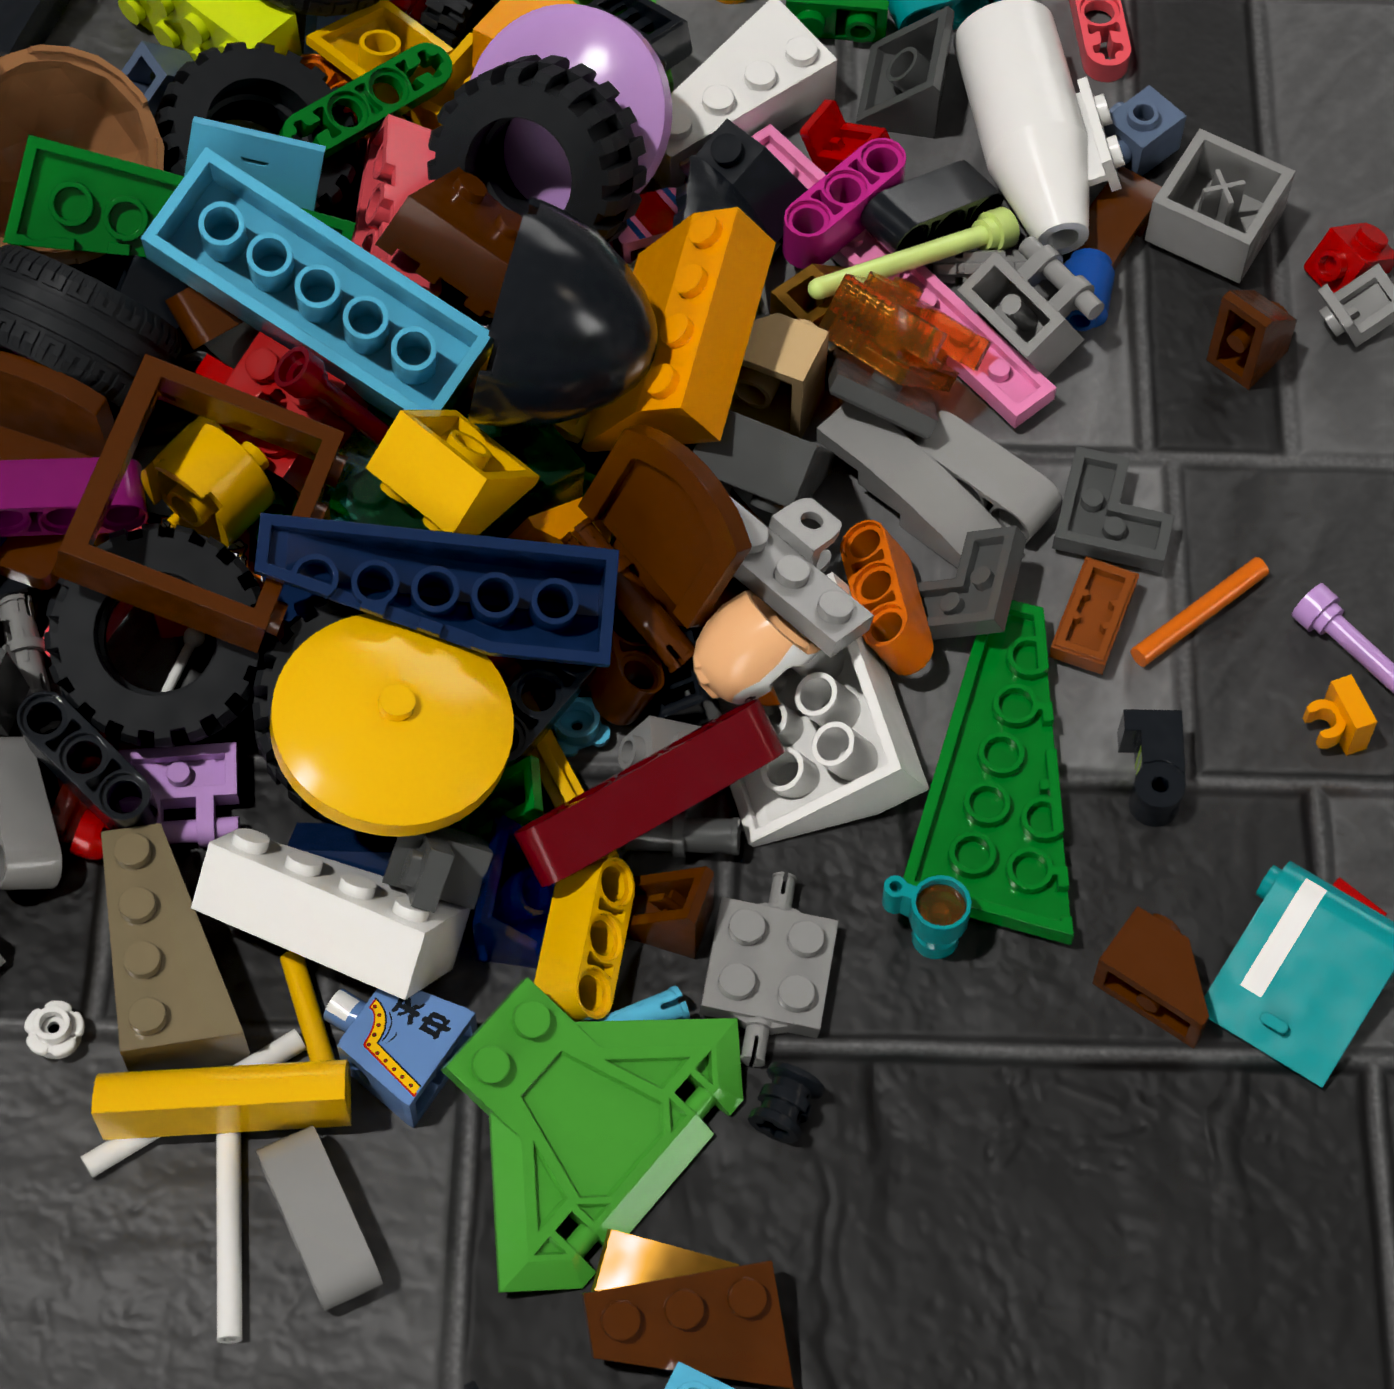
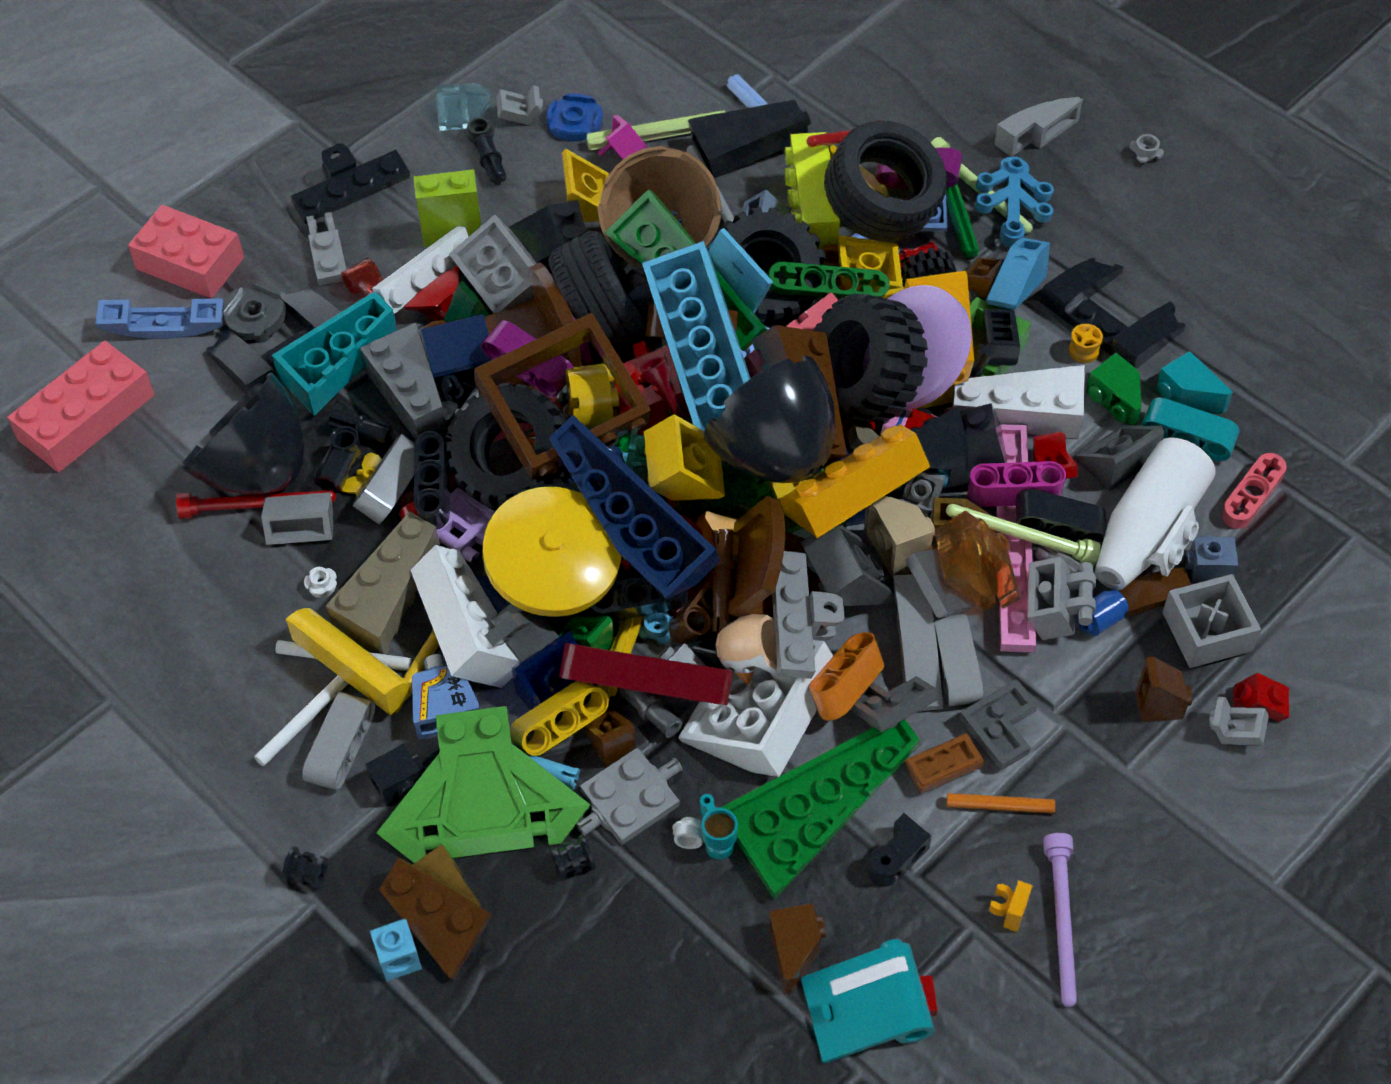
camera: 45 degrees right, 5 degrees down
none -> black brick [365,744,425,807]
none -> white plate [672,817,703,849]

